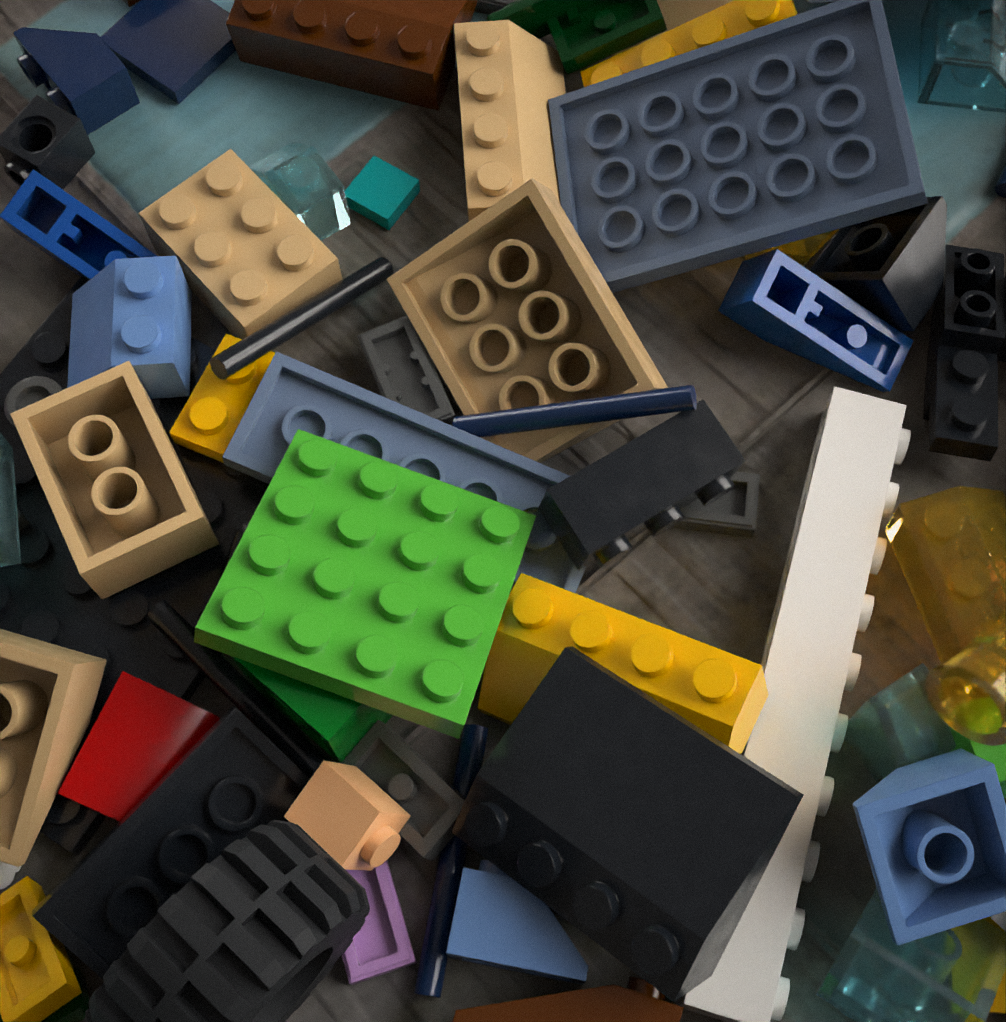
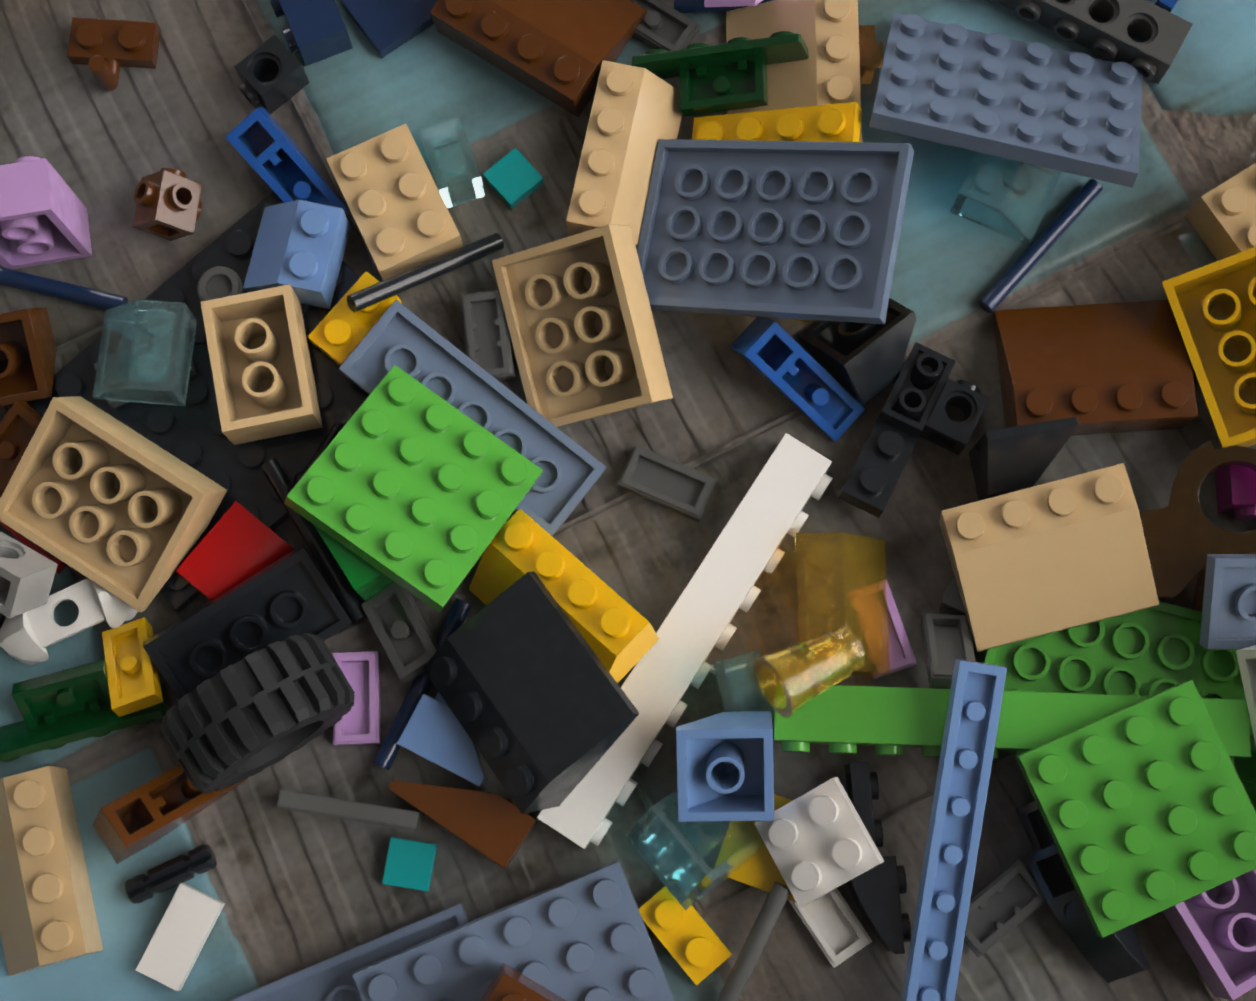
camera: 15 degrees right, 10 degrees up
light nougat brick [284,760,411,871] -> none
dark blue bar [453,385,697,438] -> none
black brick [538,399,746,571] -> none

